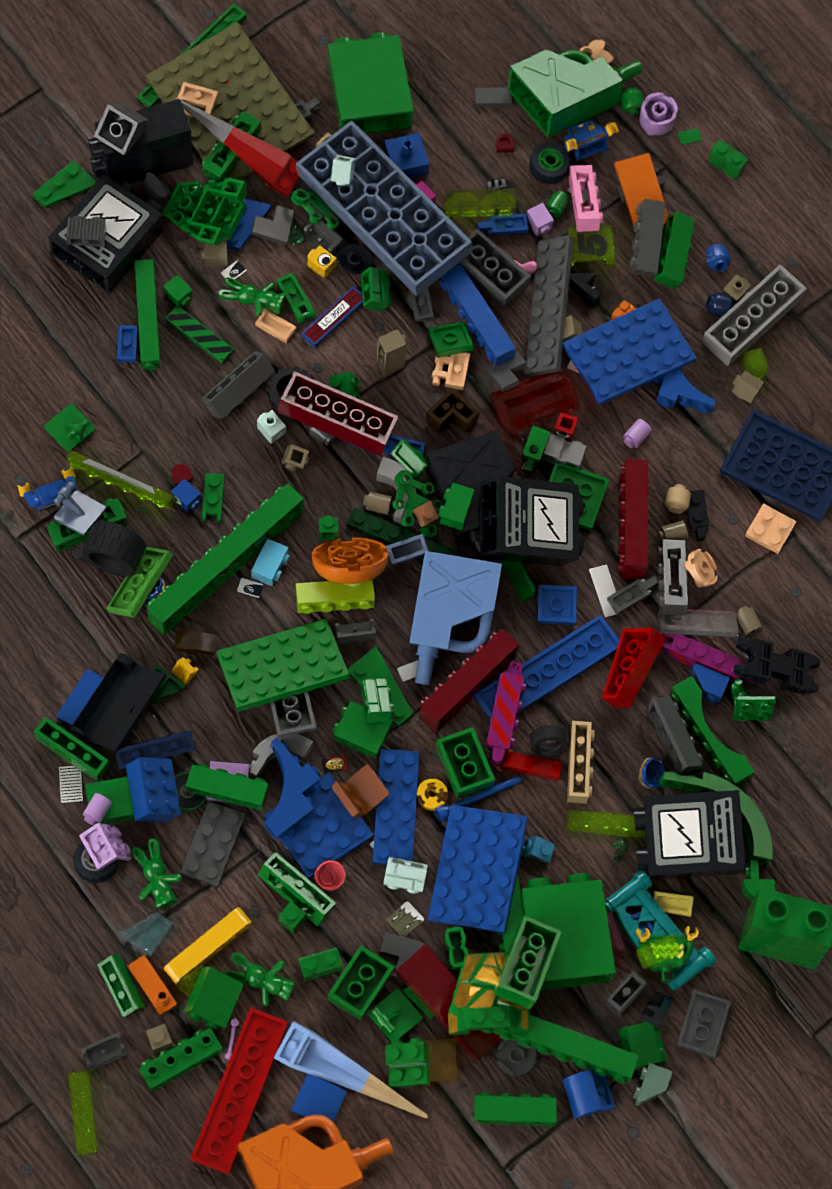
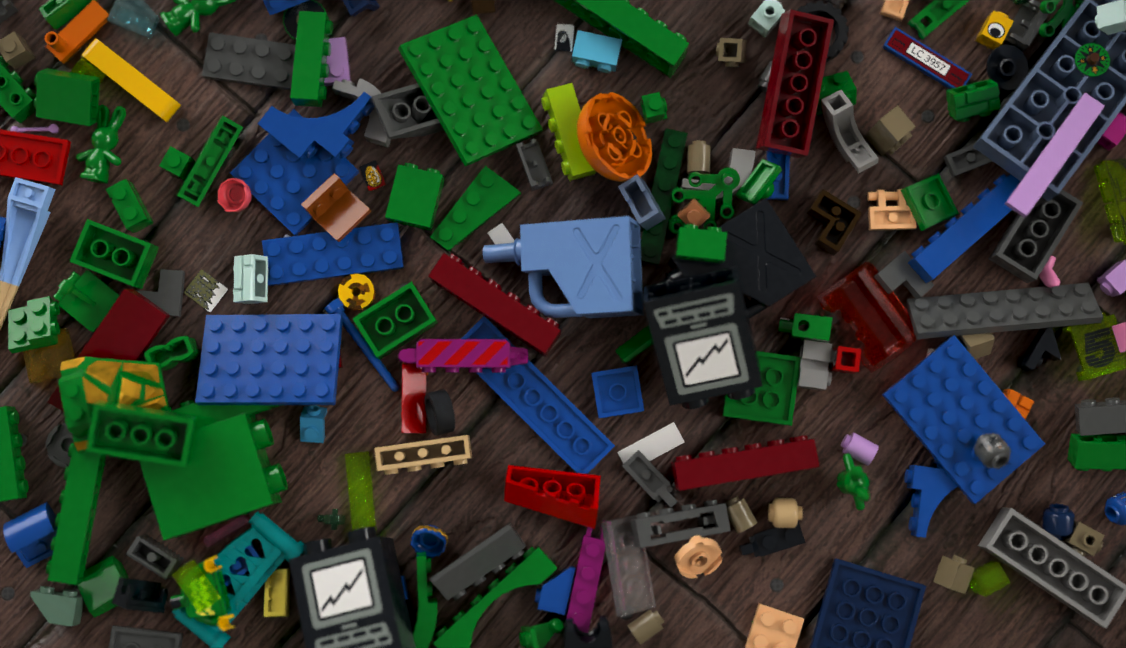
camera: 85 degrees right, 15 degrees up
green brick [361,679,394,723] -> none
blue hinge [477,213,529,236] -> none
none -> light grey arch [821,90,878,174]
none -> green animal [837,453,870,511]
none -> dark grey head [974,433,1011,469]
none -> lavender tile [1005,93,1105,218]
none -> piece [1075,43,1110,77]

